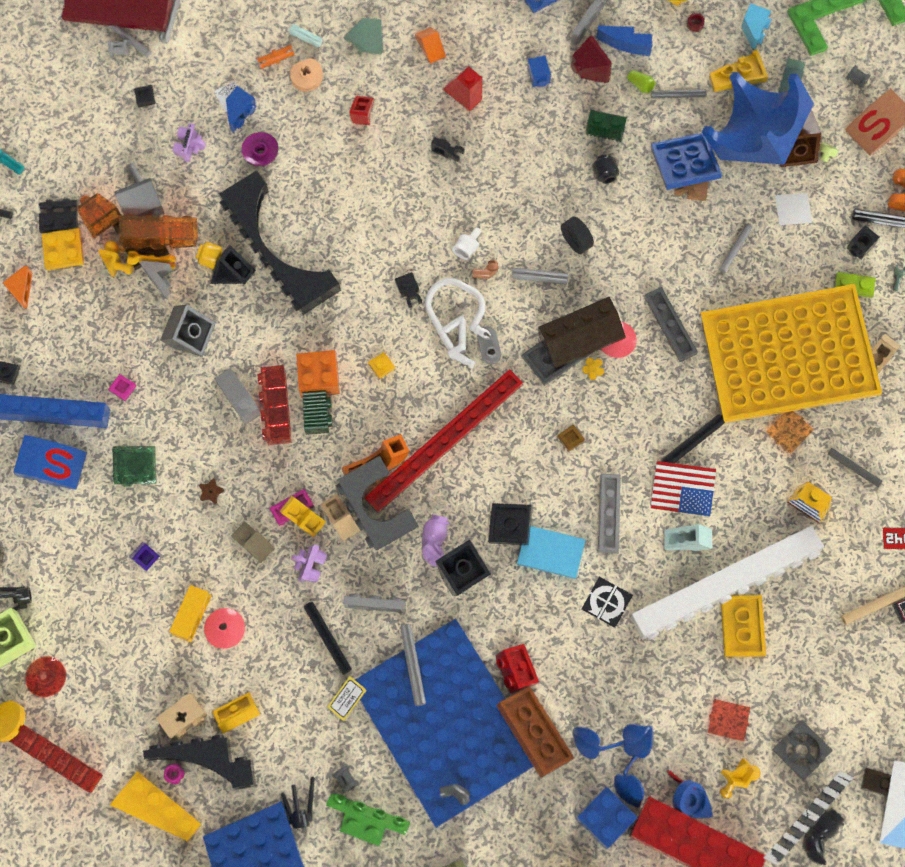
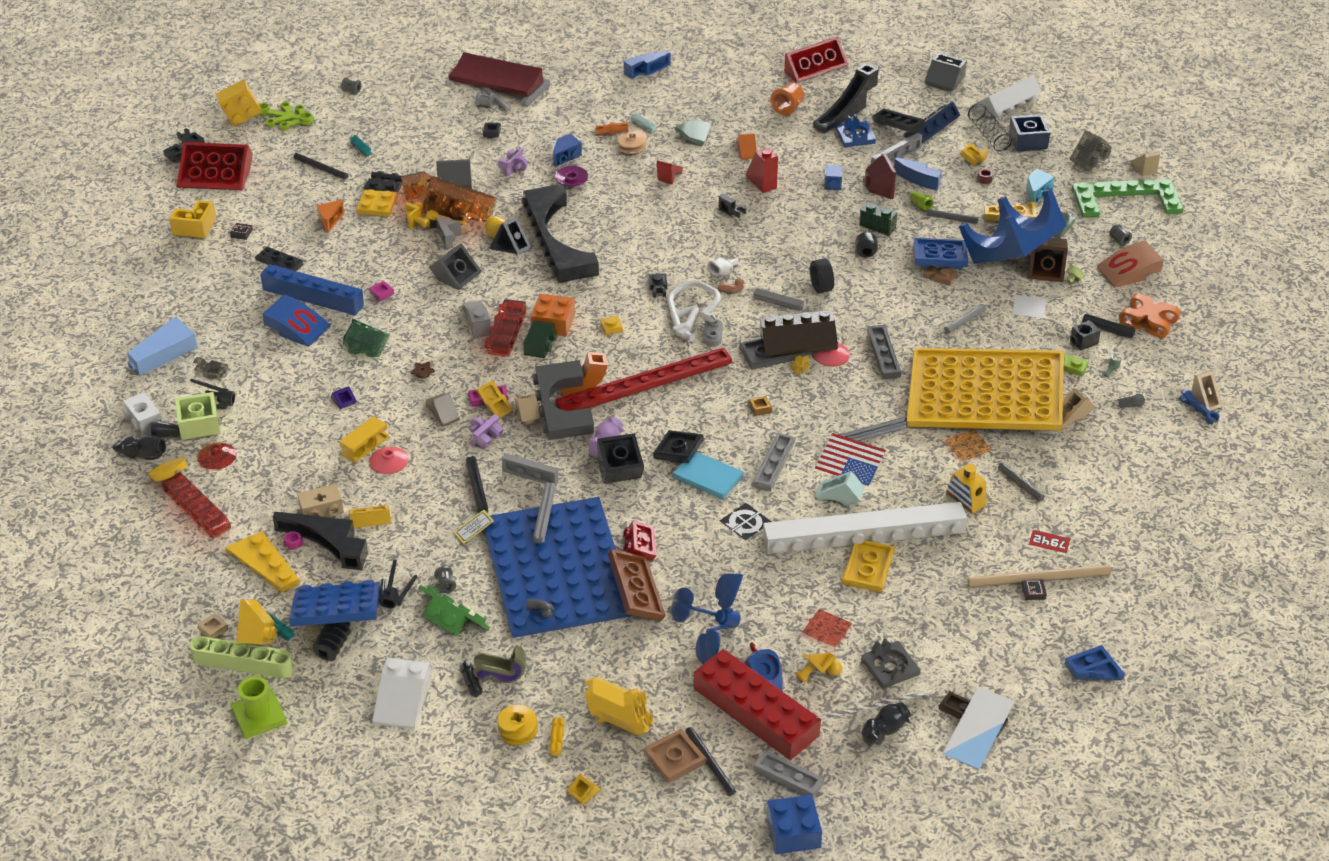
camera: 15 degrees right, 30 degrees down
blue brick [576,787,638,850] -> none

